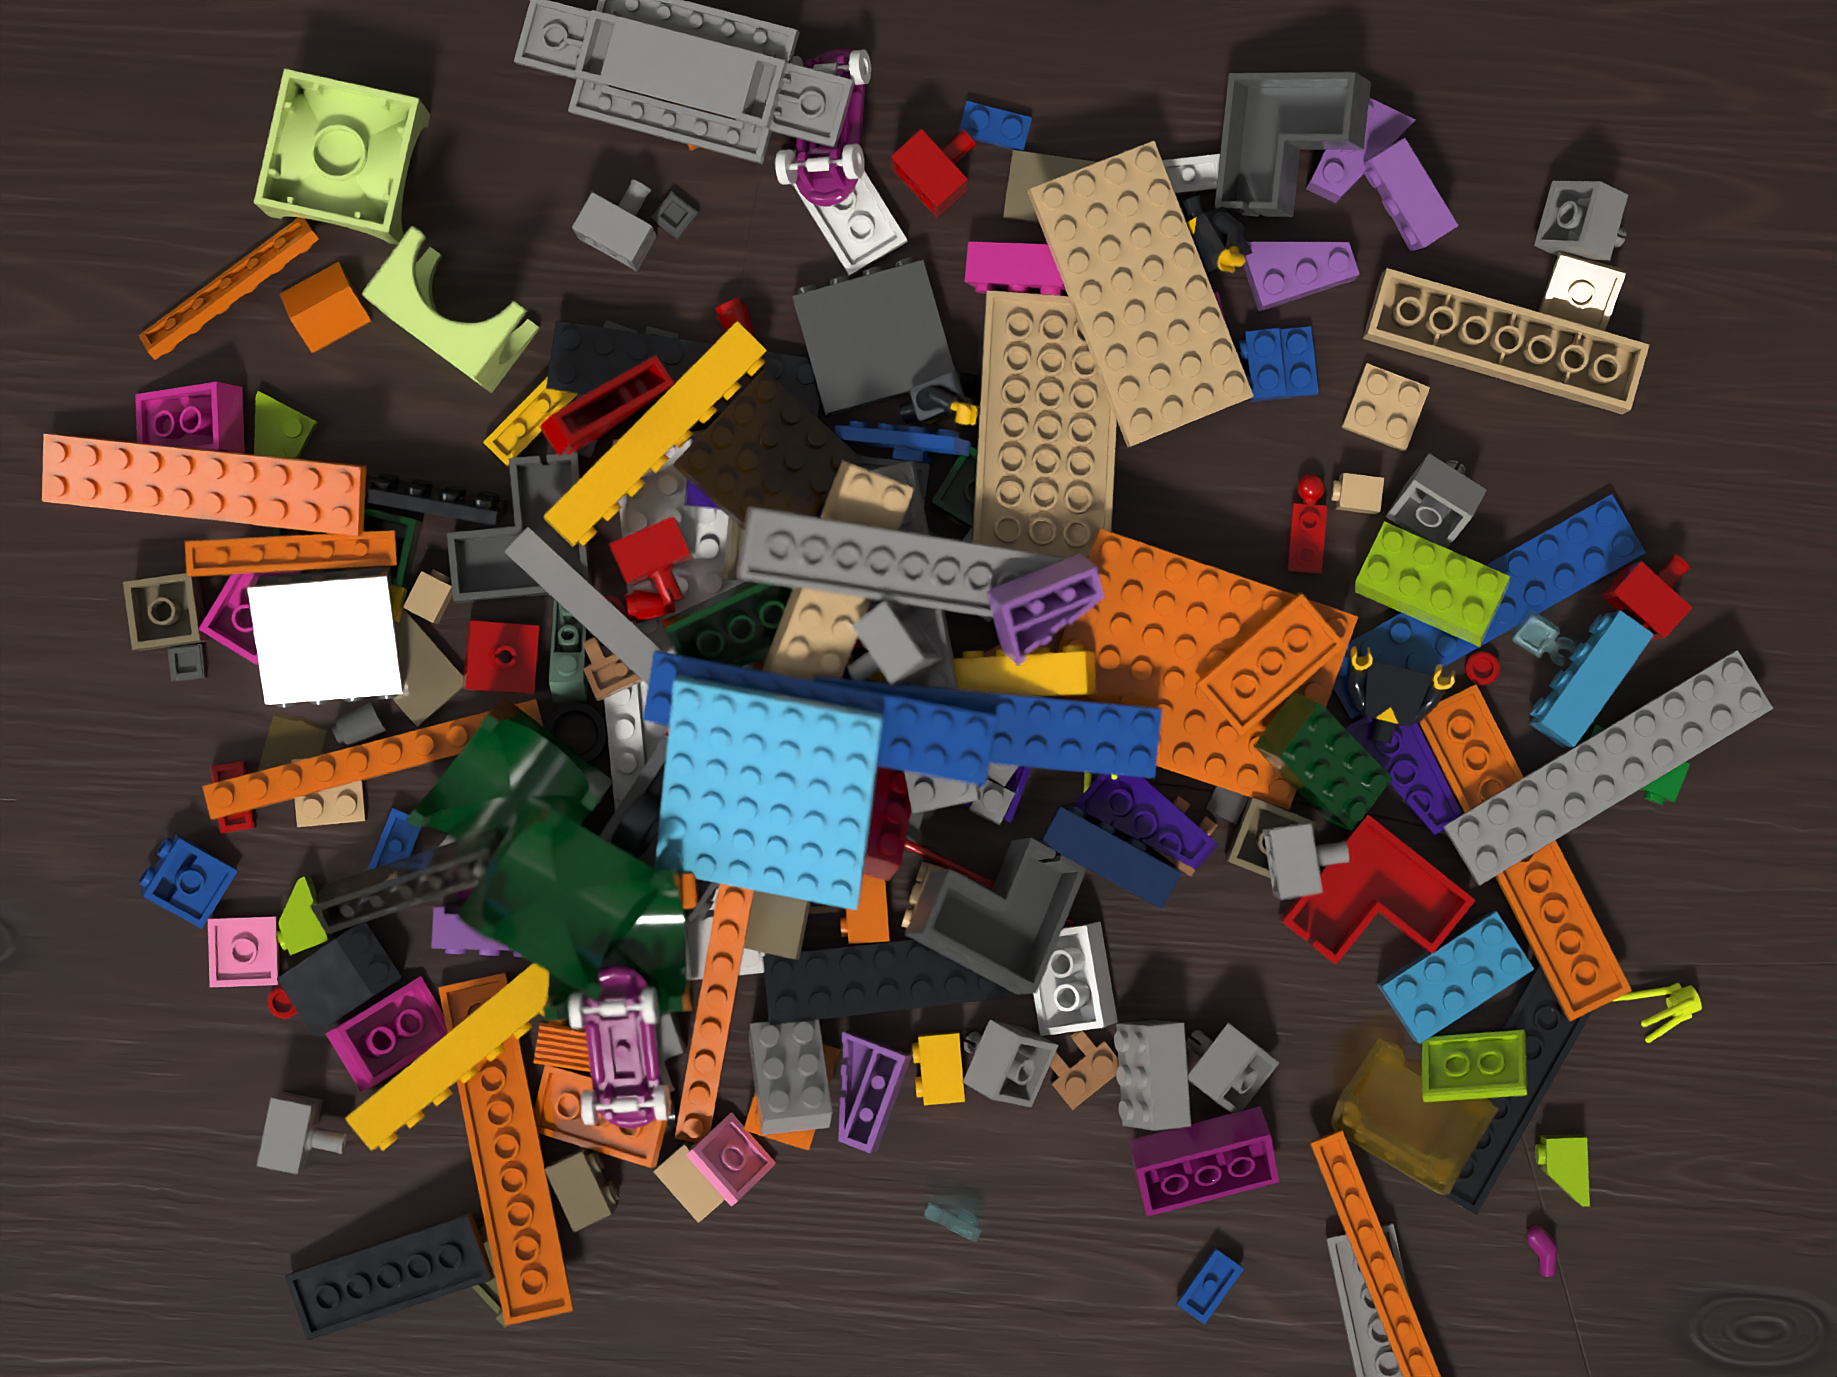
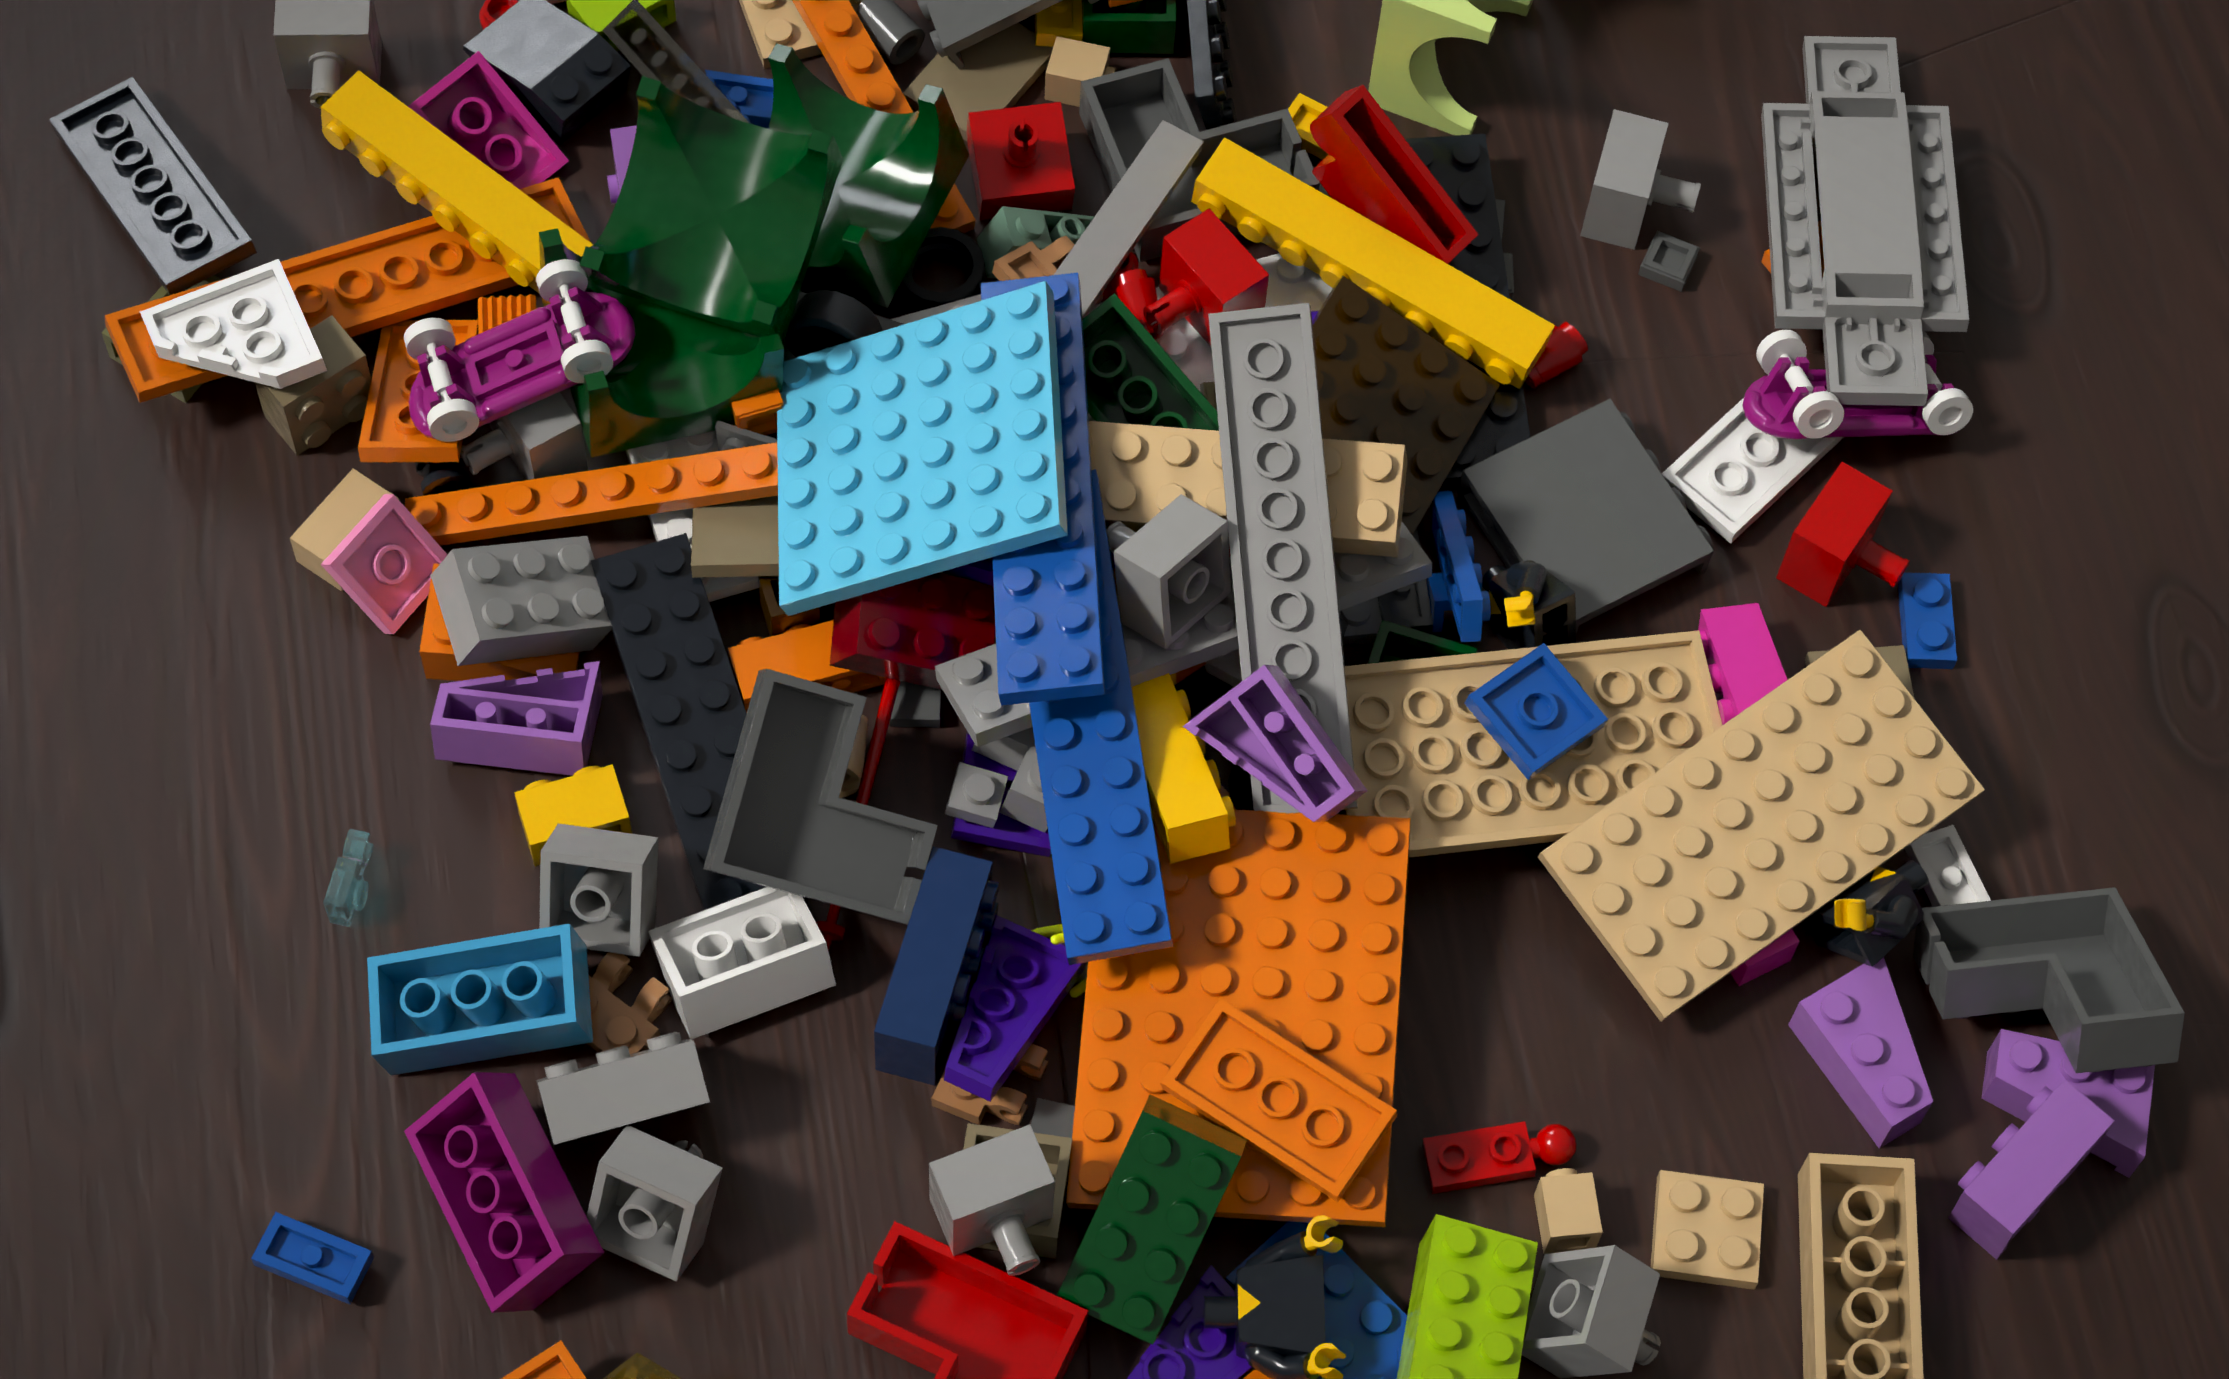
camera: 75 degrees right, 25 degrees down
blue plate [1238,326,1319,402] -> none
none -> white plate [140,259,327,389]
none -> dark azure brick [367,924,593,1075]
none -> blue plate [1464,643,1608,780]

